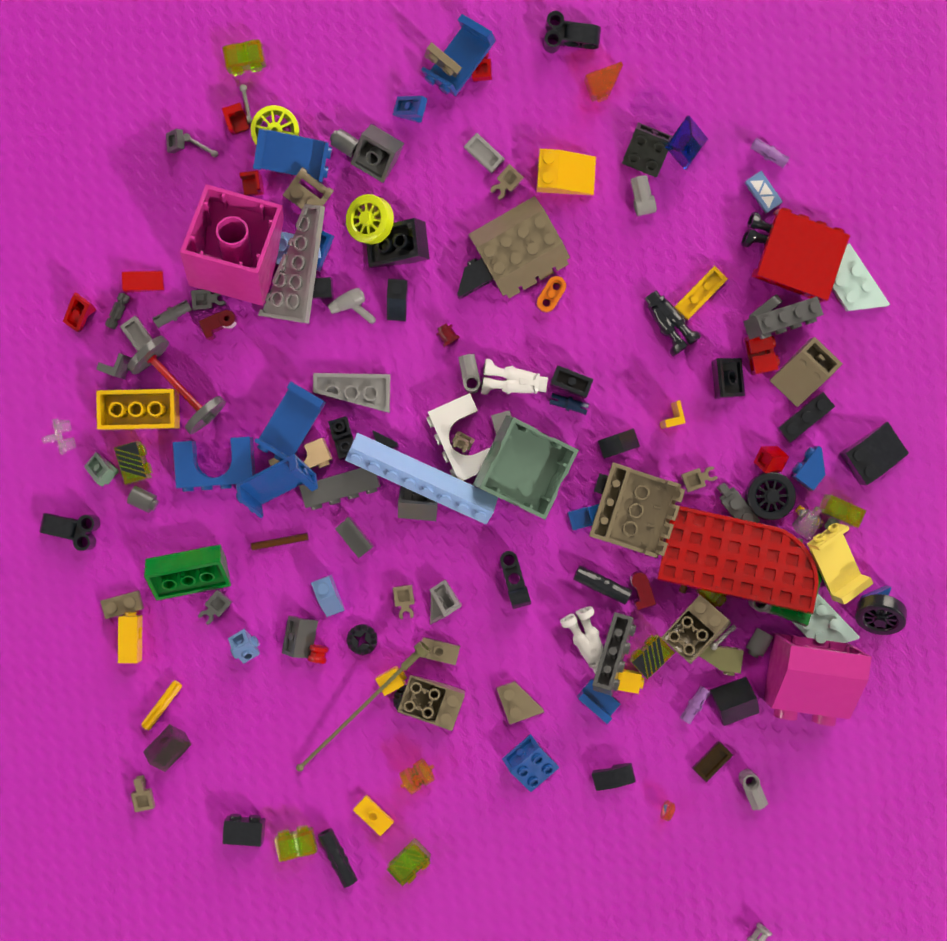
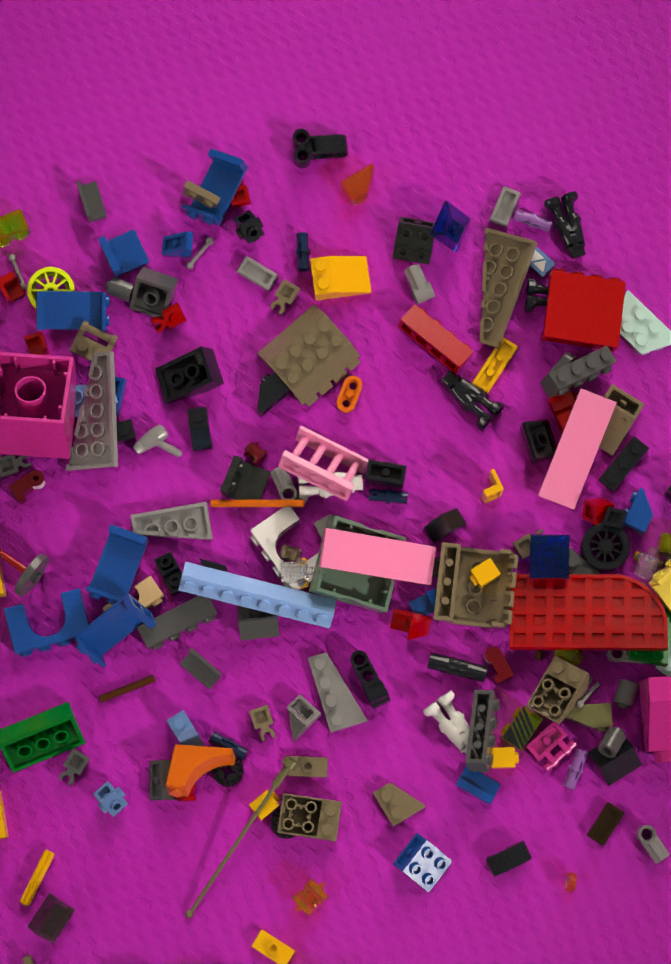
camera: 10 degrees left, 10 degrees down
neon yellow wheel [346,194,394,244] -> none
none -> dark grey panel [77,181,107,223]
none -> blue bracket [98,229,149,278]
none -> red plate [151,302,186,333]
none -> orange arch [166,744,236,797]
none -> light grey hinge [186,237,213,269]
none -> dark blue pin [208,731,249,761]
none -> orange piece [210,499,304,507]
none -> pearl dark grey bracket [220,455,270,500]
none -> black brick [233,210,264,244]
none -> bright pink fence [278,426,369,502]
none -> clear piece [280,558,315,588]
none -> dark blue pin [295,232,311,272]
none -> light grey wing [308,652,368,733]
none -> bright pink tile [319,528,436,585]
none -> red slope [390,608,432,640]
none -> brick [398,304,473,374]
none -> yellow brick [469,558,501,589]
none -> dark tan wing [480,227,538,349]
none -> light grey tile [489,186,521,228]
none -> dark pink plate [526,721,577,771]
none -> clear blue slope [530,534,570,579]
none -> bright pink tile [538,388,617,509]
none -> black piece [544,191,586,259]
none -> dark grey brick [598,727,626,758]
none -> black plate [602,507,628,531]

